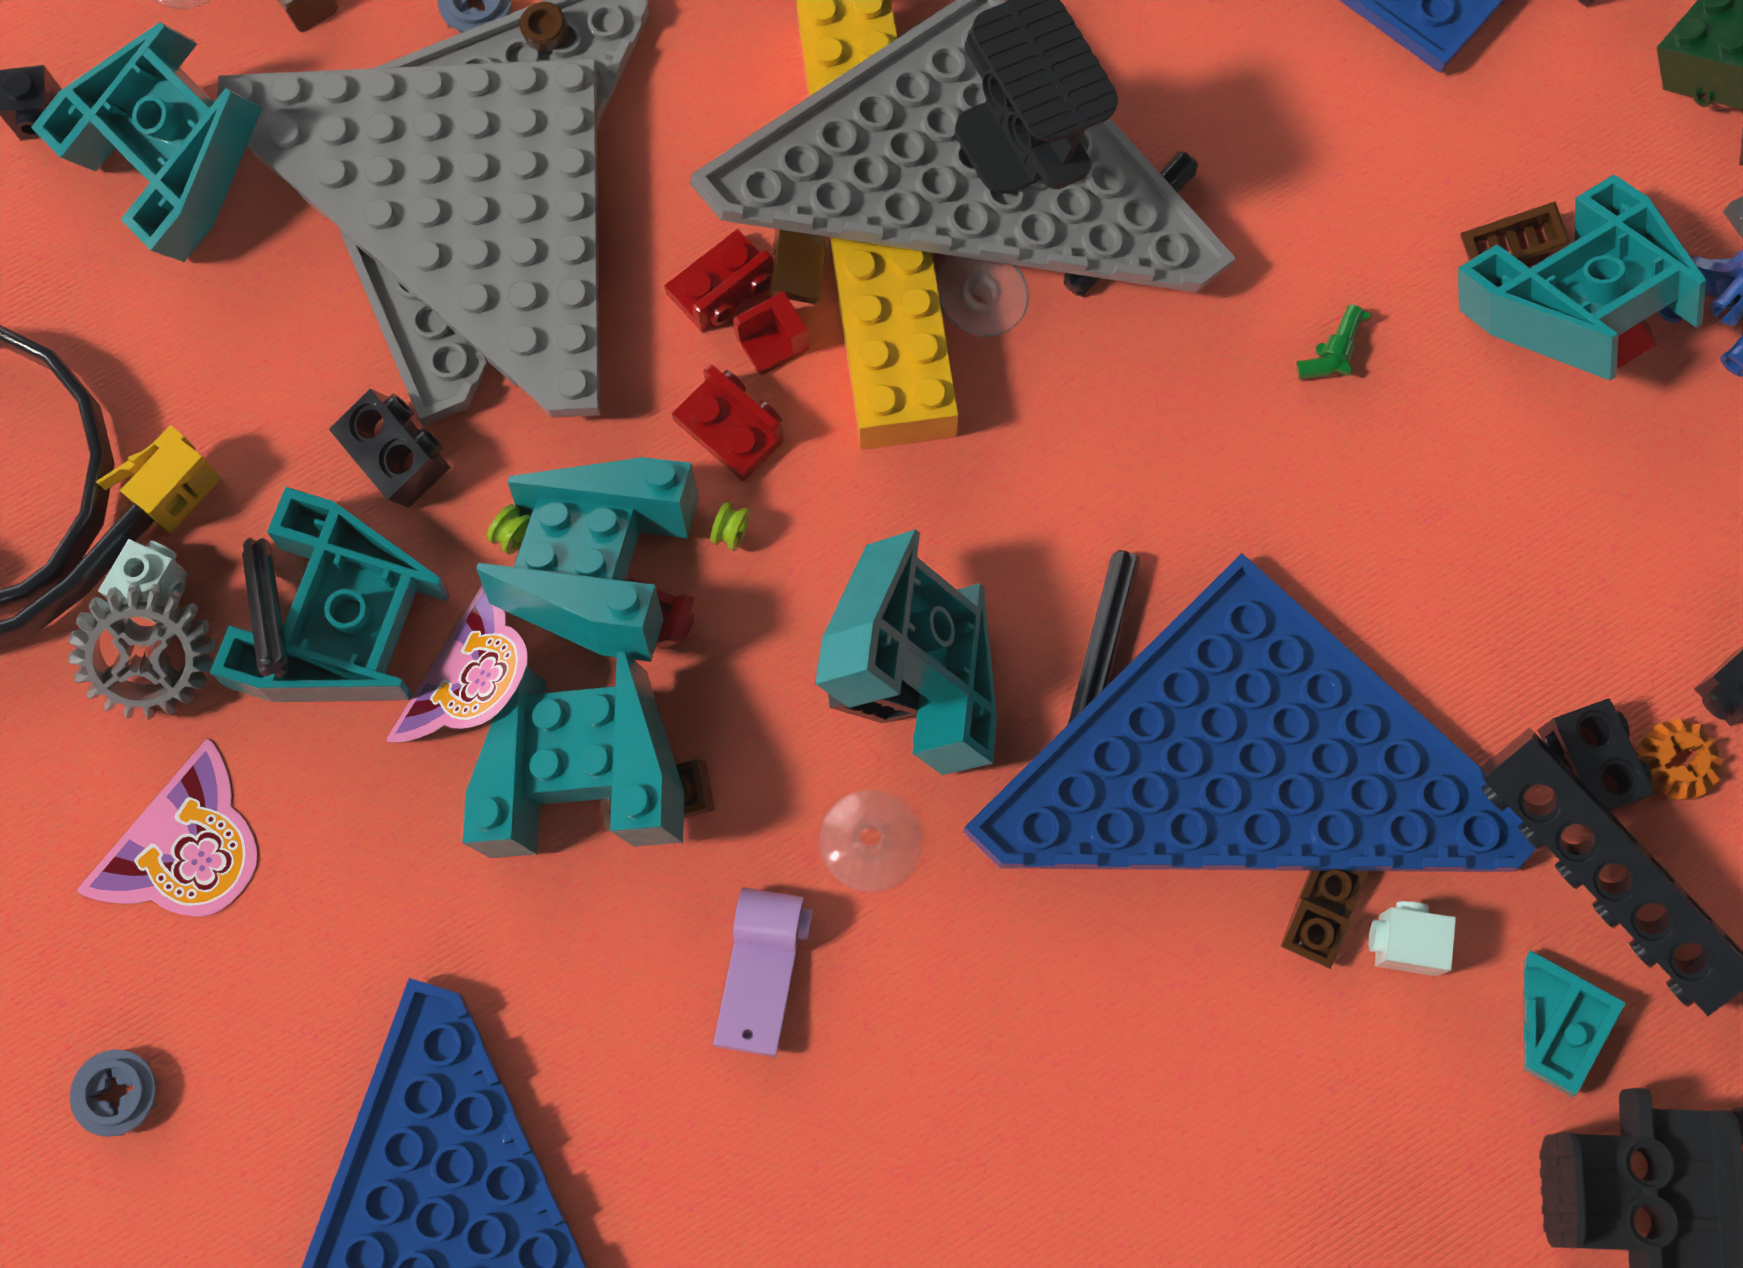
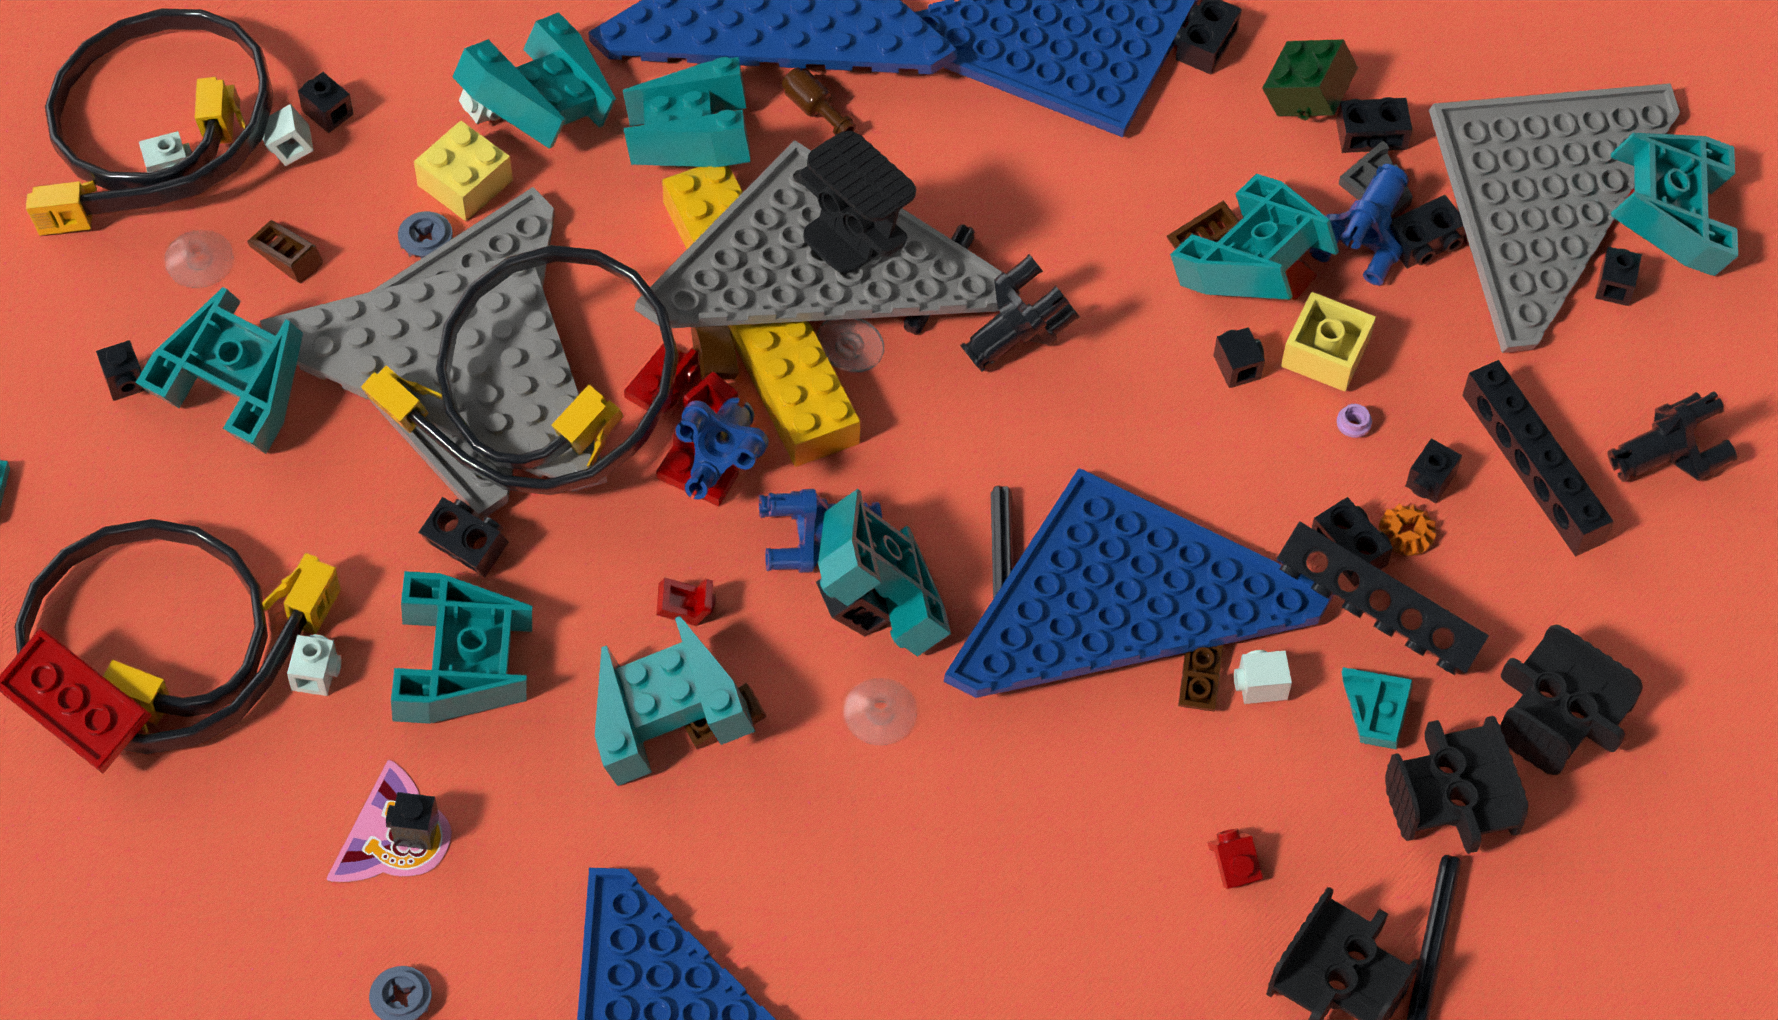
camera: 20 degrees left, 15 degrees down
light grey gear [68,582,215,720] -> none
black axle [242,537,288,677] -> none
sticker [386,585,528,743] -> none
teal wedge [476,457,699,662] -> none
lime bush [487,504,531,555] -> none
reddish brown tile [519,2,569,52] -> none
lime bush [710,501,750,551] -> none
lavender door [713,887,813,1057] -> none
green piece [1296,305,1371,380] -> none
none -> black piece [361,245,679,495]
none -> black brick [386,792,439,850]
none -> blue wheel [676,398,768,500]
none -> blue wheel [759,489,882,573]
none -> black wheel [960,254,1080,372]
none -> red bracket [1207,828,1263,889]
none -> black brick [1213,327,1265,388]
none -> light yellow brick [1281,292,1376,392]
none -> lavender plate [1336,404,1372,438]

